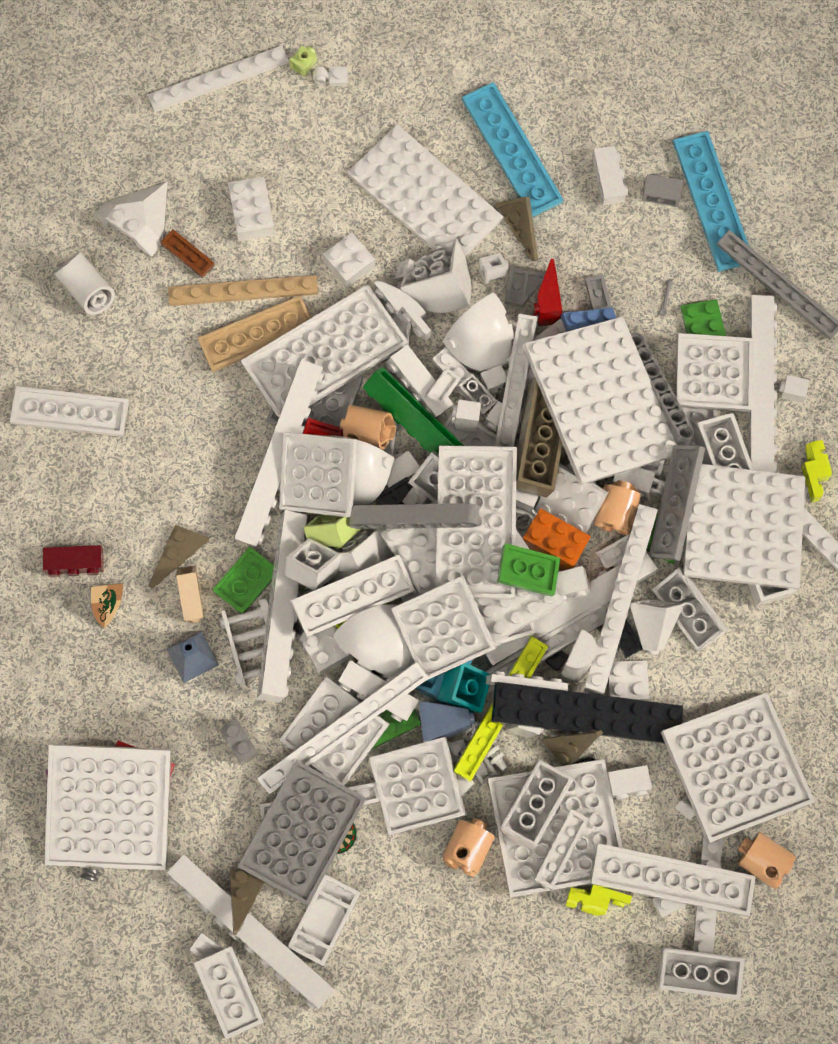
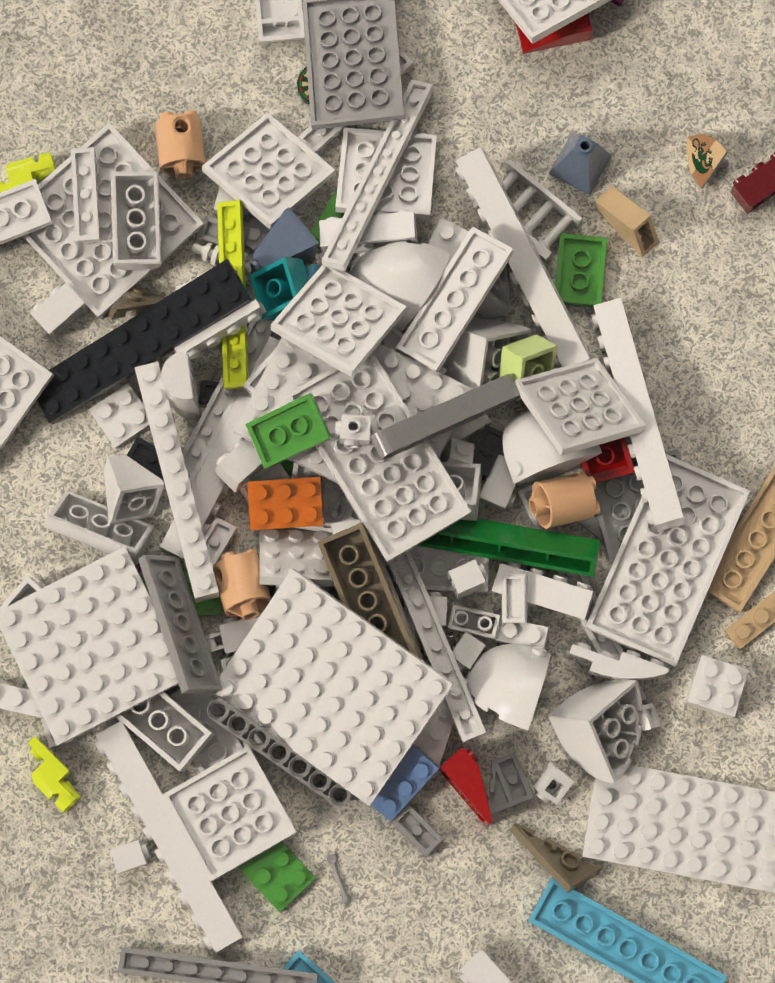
camera: 150 degrees right, 5 degrees up
dark tan wing [148,525,210,588] -> none
light grey brick [220,719,258,766] -> none
white brick [285,538,341,591] -> none
none -> white brick [335,414,371,448]

